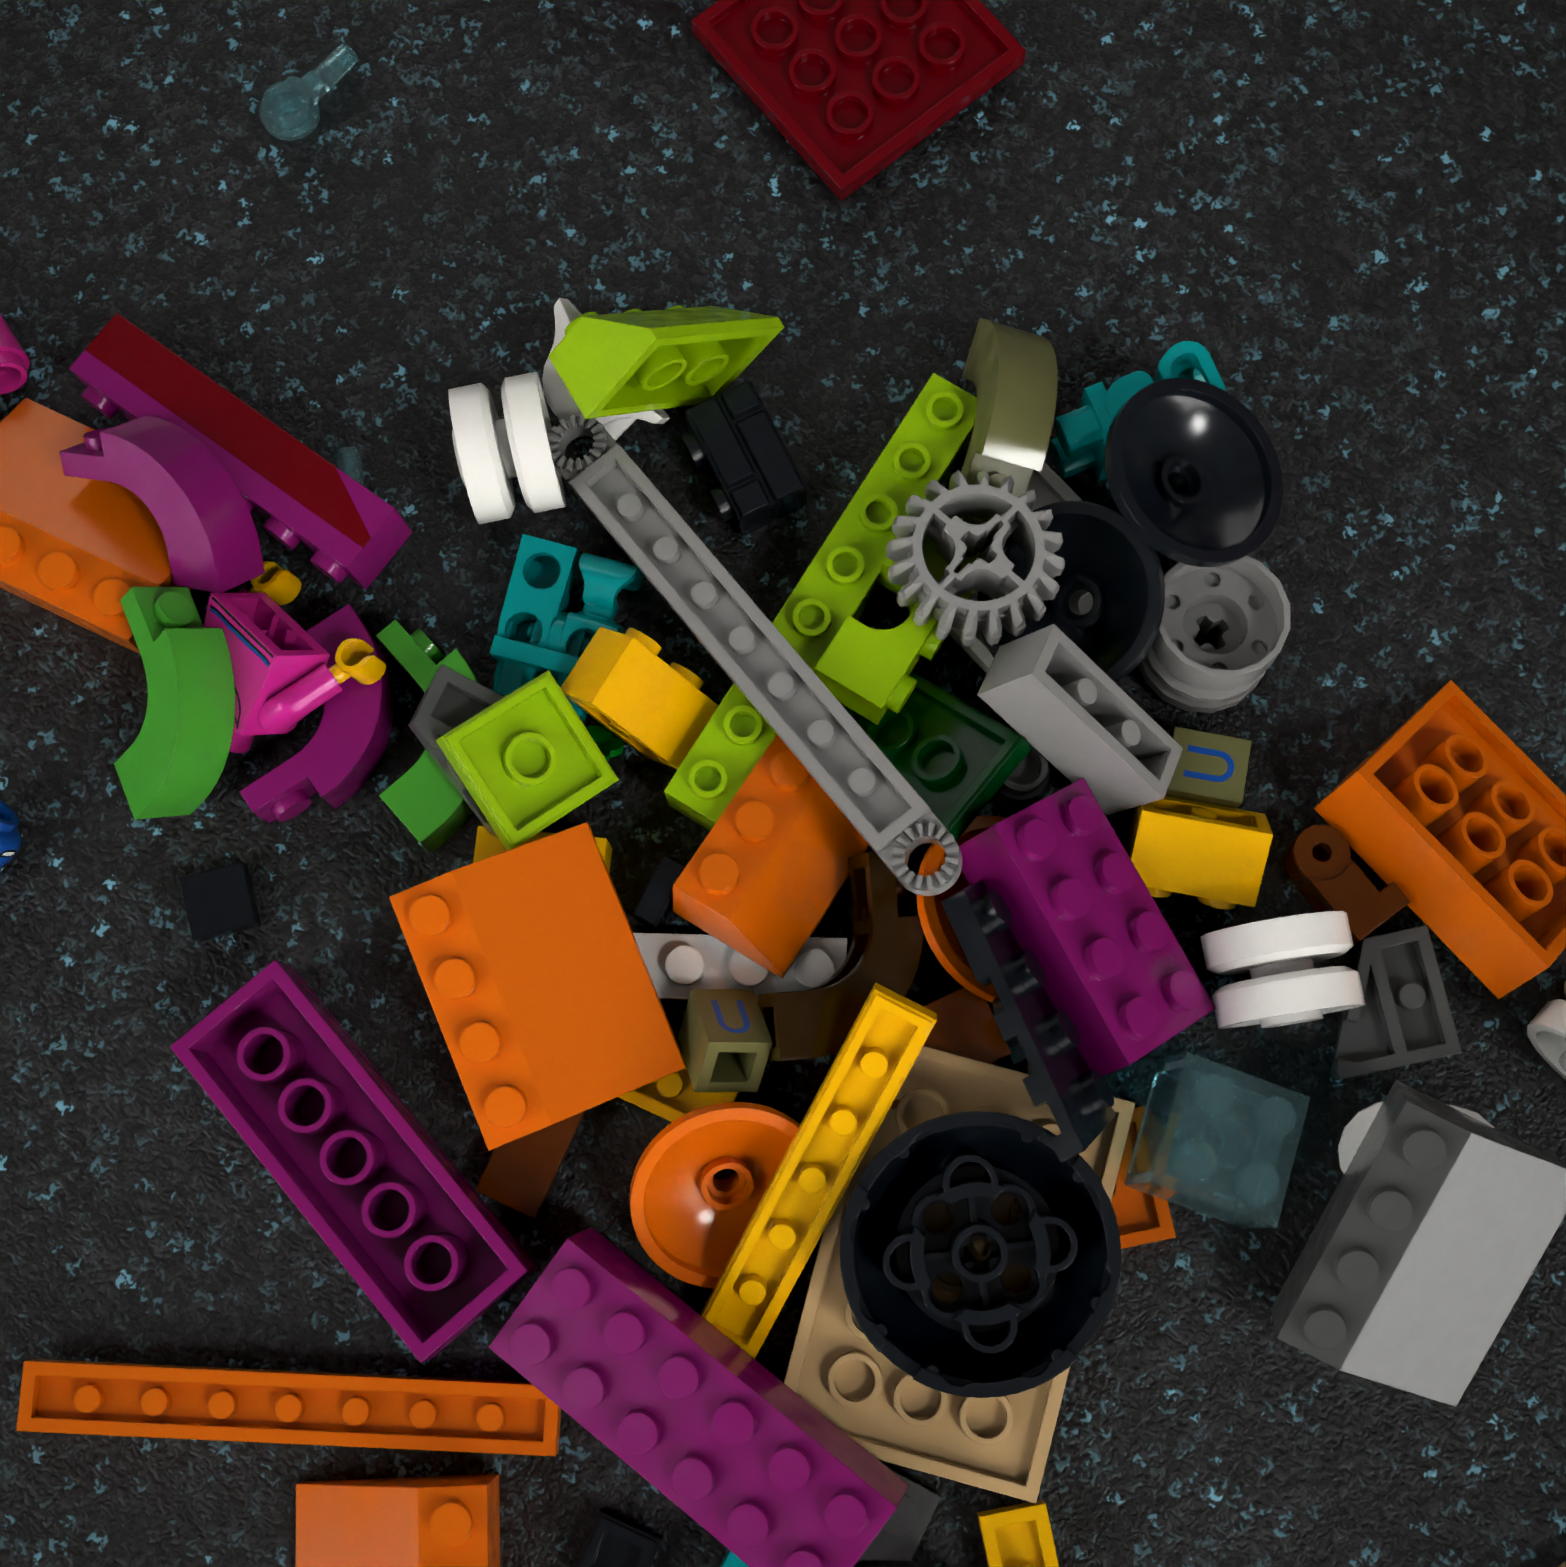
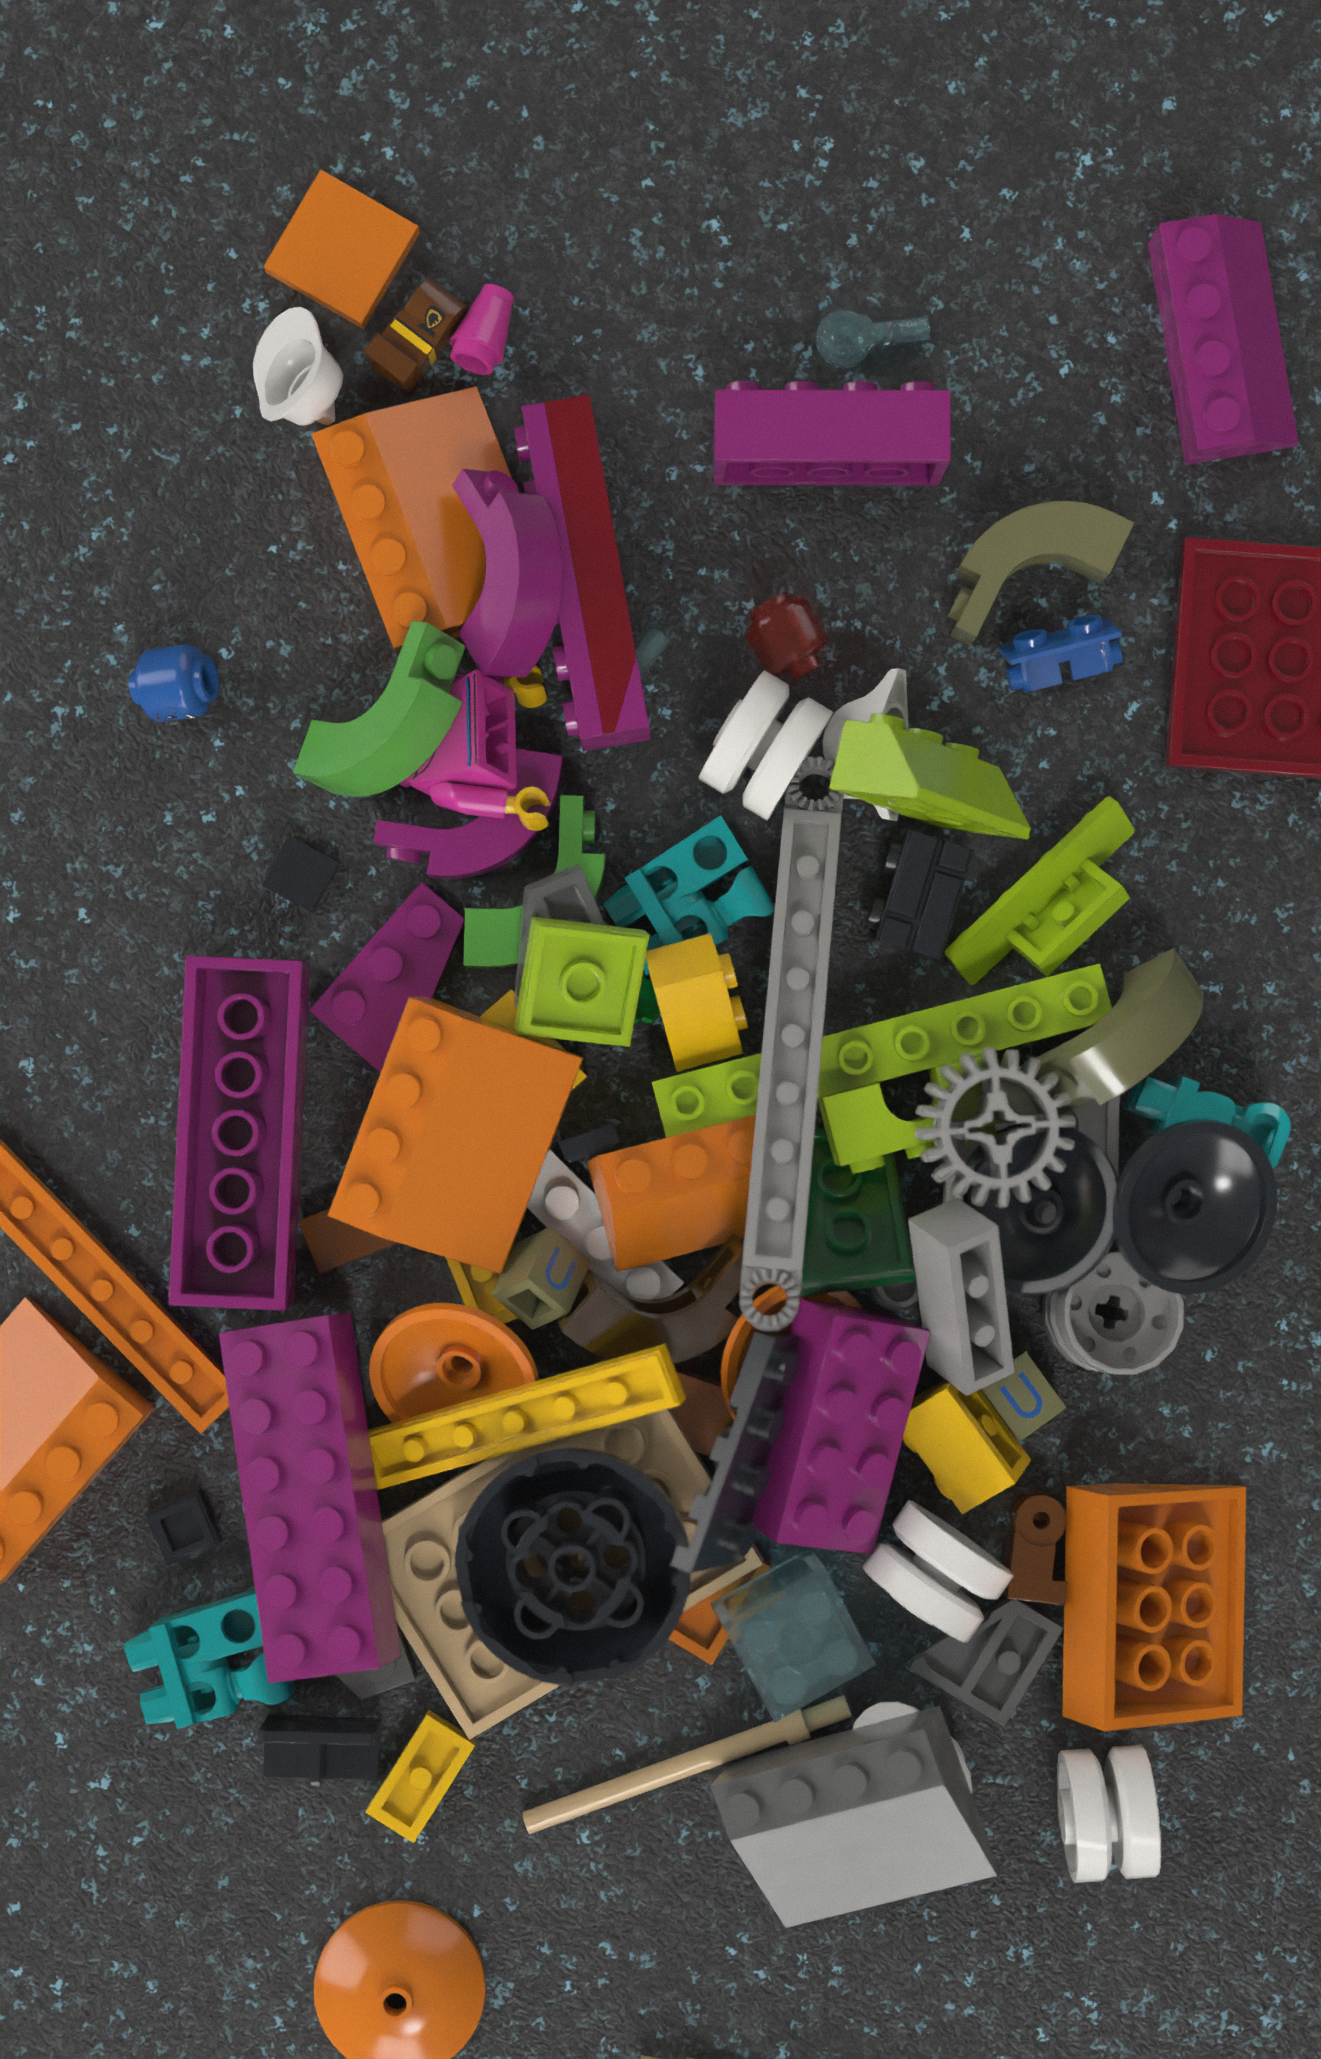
camera: 40 degrees right, 10 degrees up
none -> magenta wing [309,882,465,1073]
none -> tan bar [522,1695,852,1834]
none -> magenta brick [713,381,950,486]
none -> clear red head [745,591,830,681]
none -> lime bracket [945,796,1135,985]
none -> olive arch [948,501,1135,646]
none -> blue hinge [998,615,1122,694]

